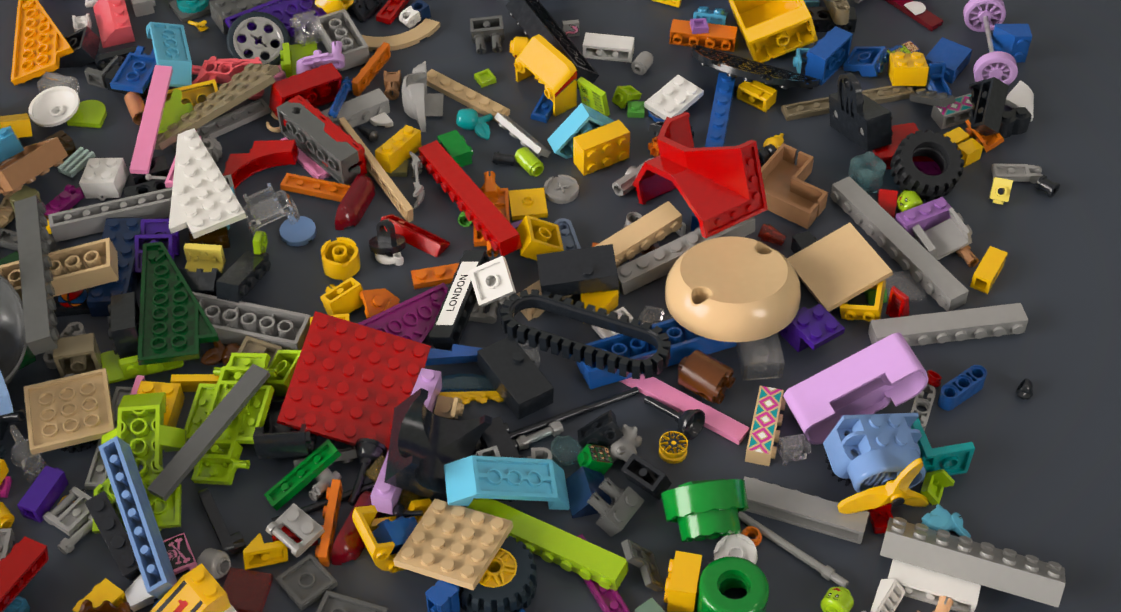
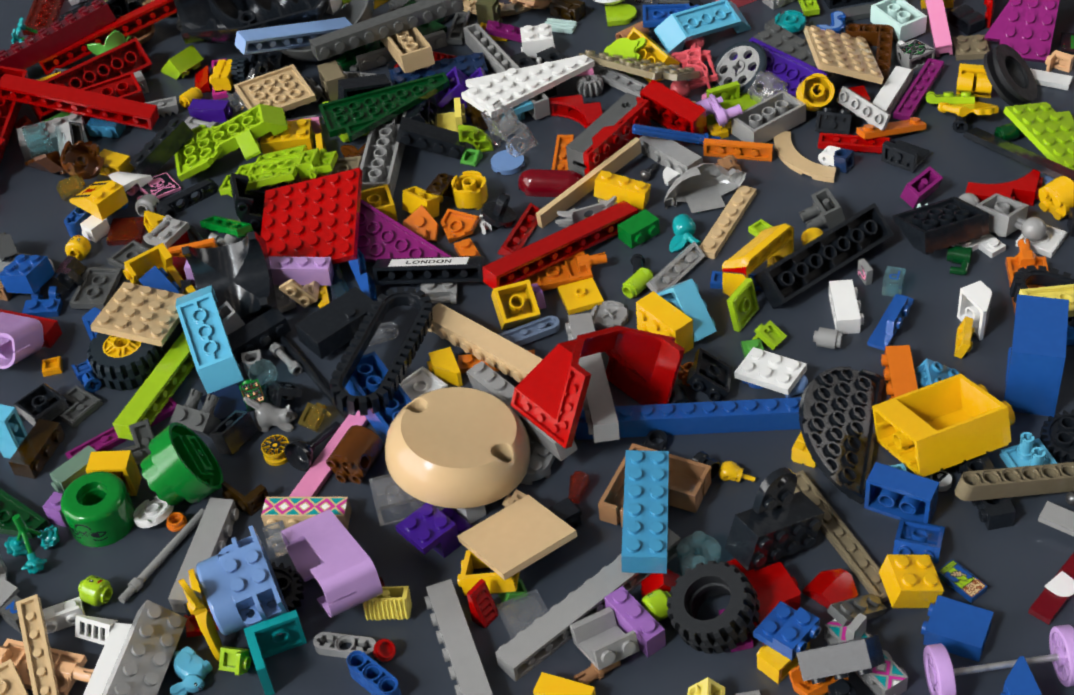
camera: 85 degrees right, 5 degrees down
medium blue brick [98,436,177,600] -> none
bright pink tile [129,65,173,174] -> none
dark grey tile [147,364,271,501] -> none
white tile [468,256,516,307] -> none
black brick [536,244,619,298] -> none
medium lavender tile [690,18,709,34] -> none
blue animal [926,61,952,95] -> none
none -> dark brown bracket [221,481,269,516]
none -> clear yellow bracket [298,402,331,432]
none -> dark brown bracket [426,173,454,197]
none -> orange plate [441,208,480,243]
none -> bright green slope [460,148,483,167]
none -> light grey brick [565,312,620,443]
none -> dark azure brick [621,450,669,574]
none -> blue plate [753,601,821,661]
none -> red slope [803,568,858,609]
none -> light grey tile [846,613,867,641]
none -> blue bracket [867,294,914,351]
none -> clear light blue brick [882,266,906,297]

